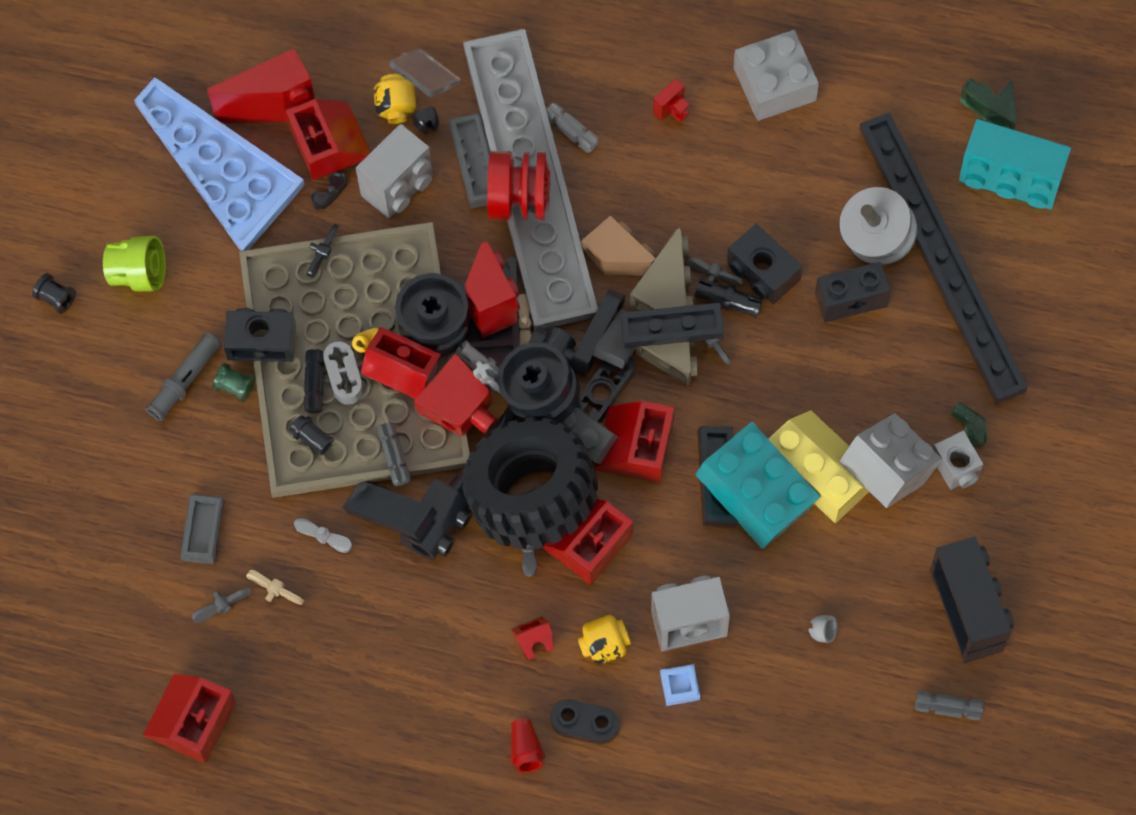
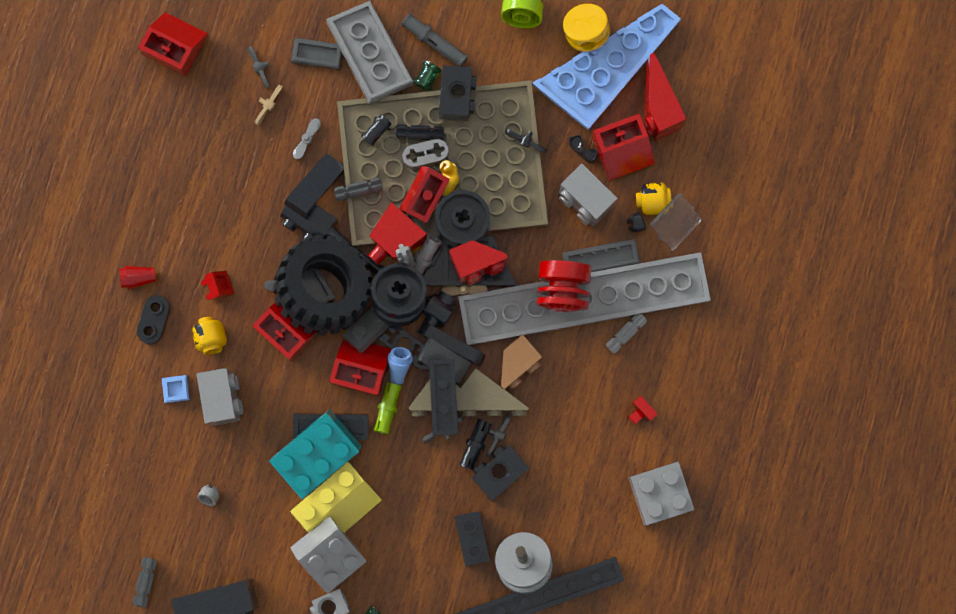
camera: 90 degrees right, 15 degrees up
none -> light grey tile [326,1,413,104]
none -> lime pin [373,382,401,435]
none -> light blue cone [388,347,413,385]
none -> yellow head [563,4,610,52]

